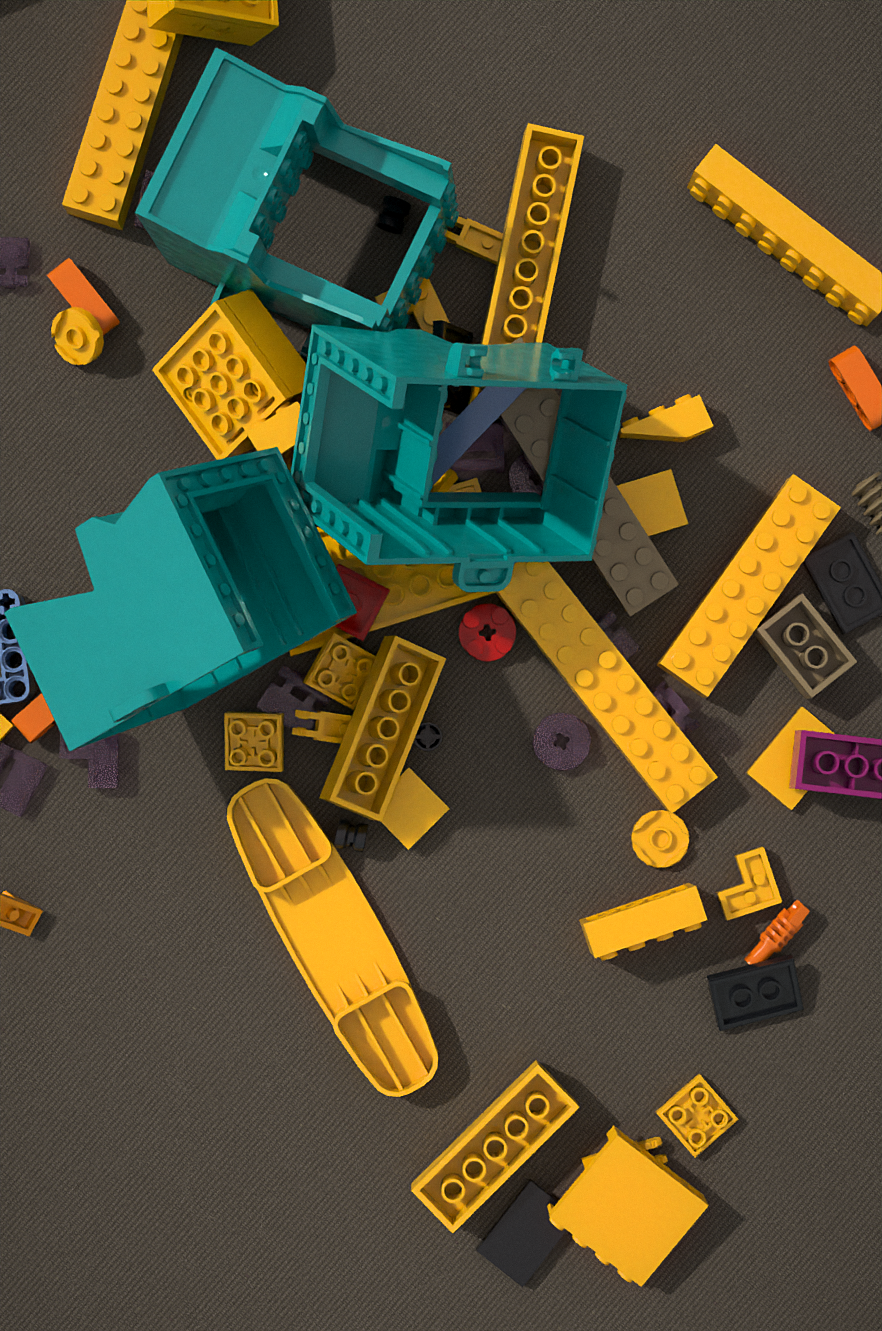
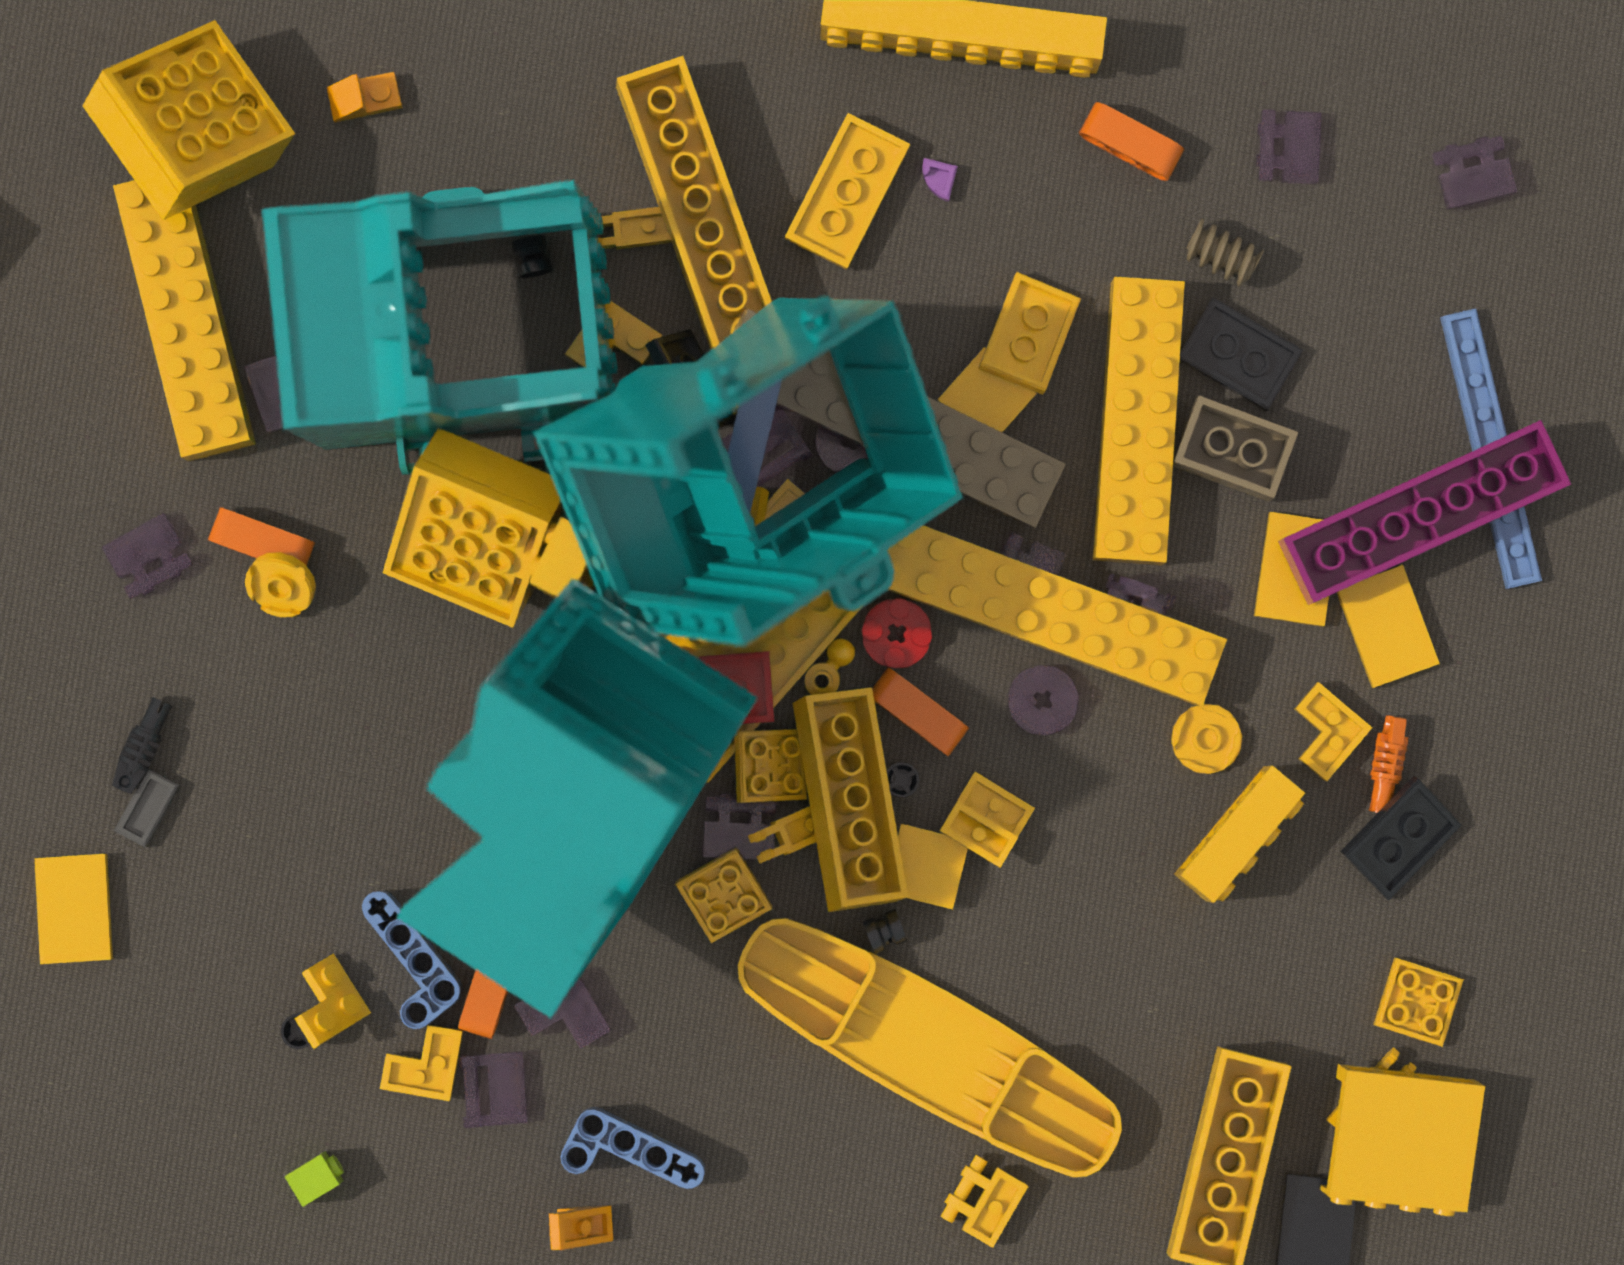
camera: 25 degrees left, 0 degrees up
yellow slope [618,394,713,442] -> none
none -> light orange slope [327,72,403,123]
none -> medium blue beam [561,1107,705,1189]
none -> yellow plate [785,113,910,270]
none -> yellow plate [805,639,855,695]
none -> orange beam [872,667,970,757]
none -> medium lavender tile [922,158,958,202]
none -> yellow slope [940,772,1035,868]
none -> yellow plate [941,1155,1028,1248]
none -> yellow tile [978,272,1081,395]
none -> yellow tile [1336,565,1440,688]

